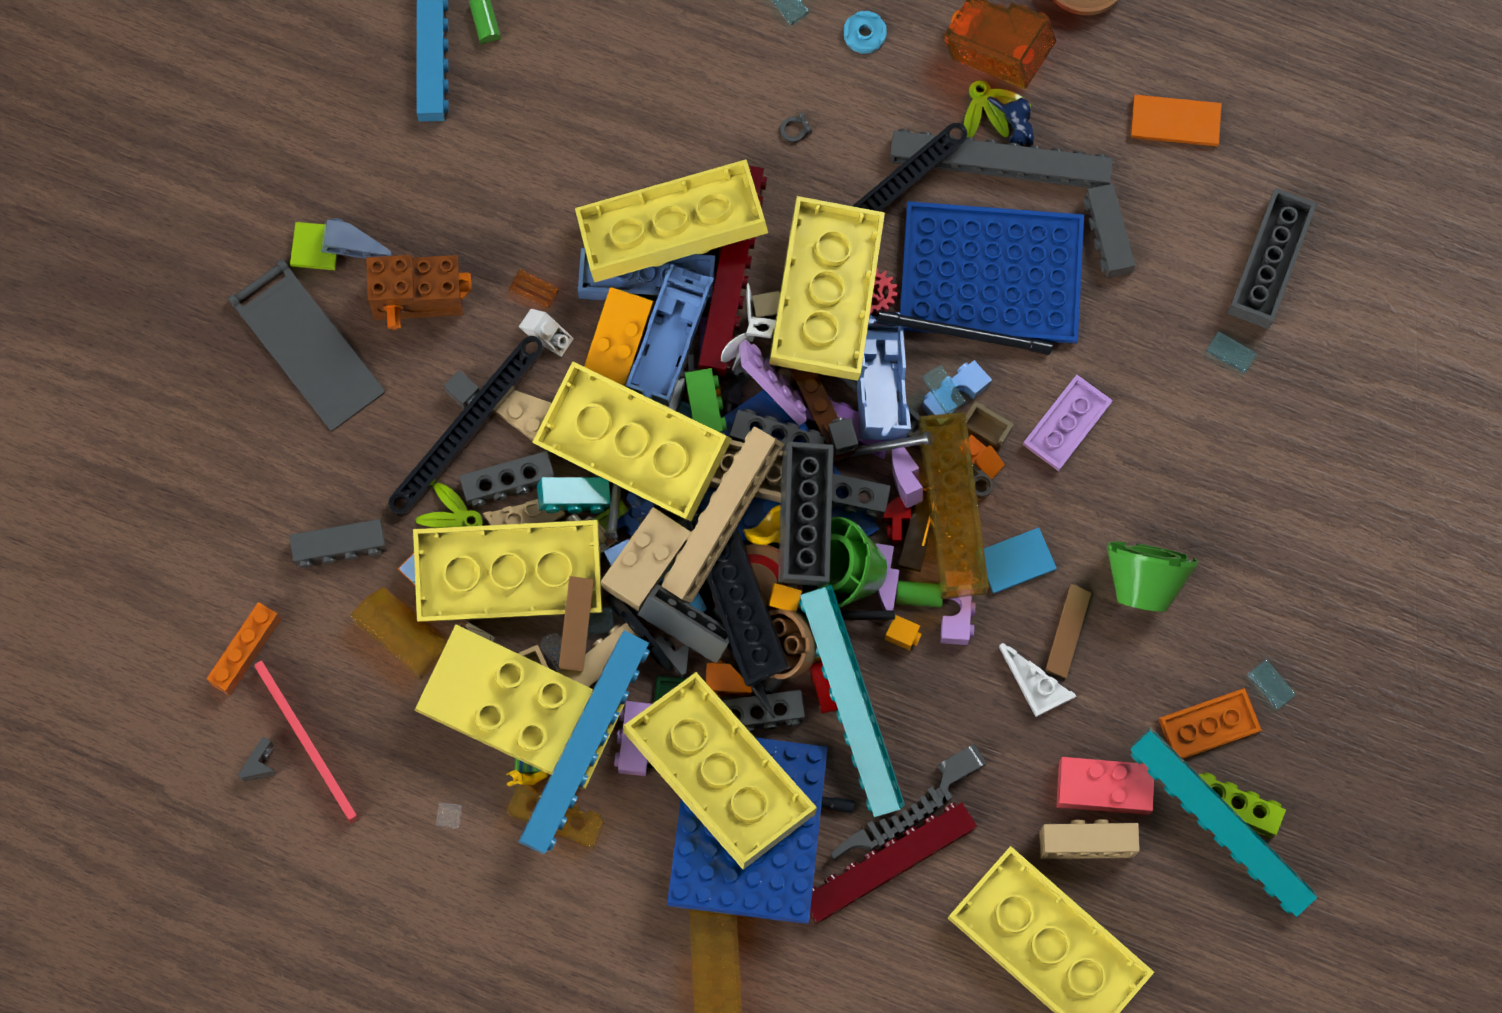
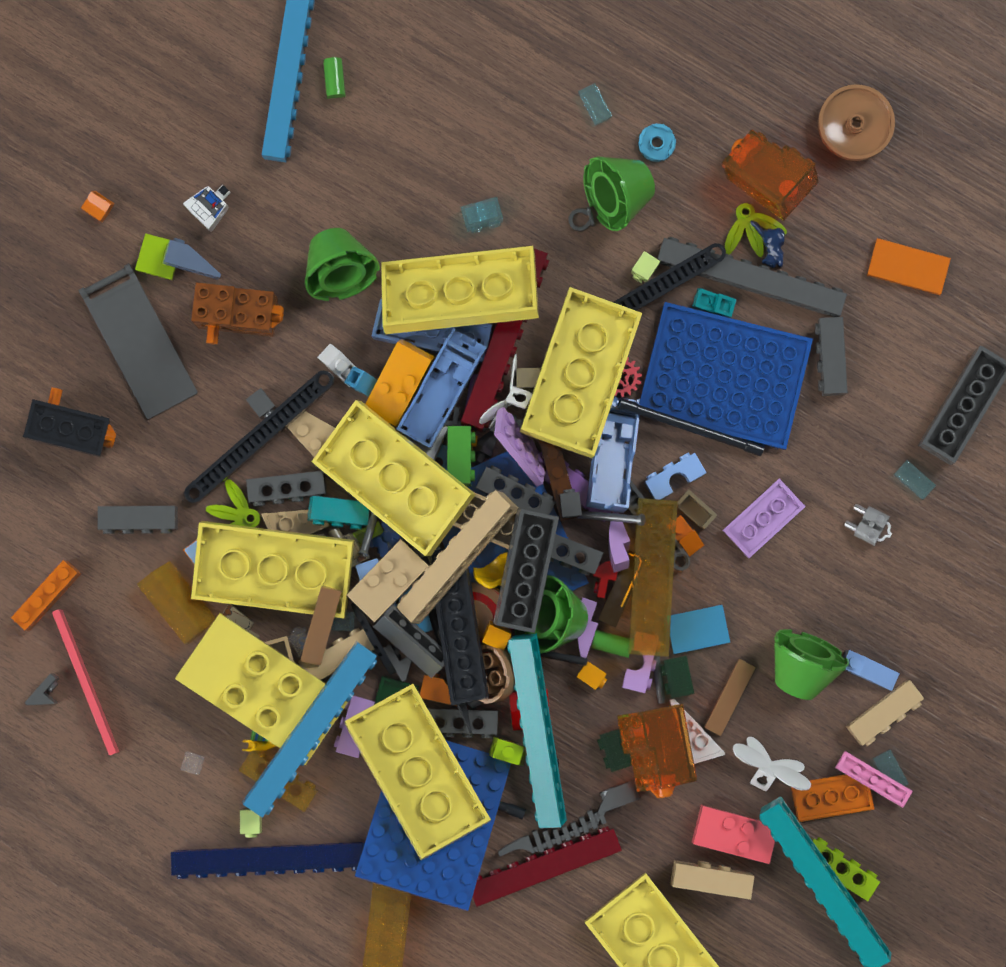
camera: 15 degrees right, 10 degrees up
clear orange tile [509,269,559,309] -> none
clear light blue tile [922,365,966,415] -> none
none -> black piece [23,387,116,457]
none -> orange piece [81,191,115,223]
none -> clear blue brick [171,842,365,879]
none -> torso [183,185,231,232]
none -> yellowish green brick [240,809,262,838]
none -> bright green cone [305,228,380,301]
none -> dark azure brick [344,366,377,397]
none -> clear light blue brick [460,197,503,233]
none -> lime torso [489,737,527,766]
none -> bright green cone [583,156,655,231]
none -> clear green brick [597,727,634,772]
none -> clear orange piece [617,704,697,798]
none -> yellowish green brick [631,251,660,283]
none -> dark grey bar [654,652,666,704]
none -> clear green brick [660,656,694,698]
none -> teal slope [692,288,737,318]
none -> white piece [733,737,811,791]
none -> bright pink tile [835,751,913,808]
none -> light blue slope [843,650,900,691]
none -> light grey piece [844,504,892,546]
none -> tan brick [846,680,924,746]

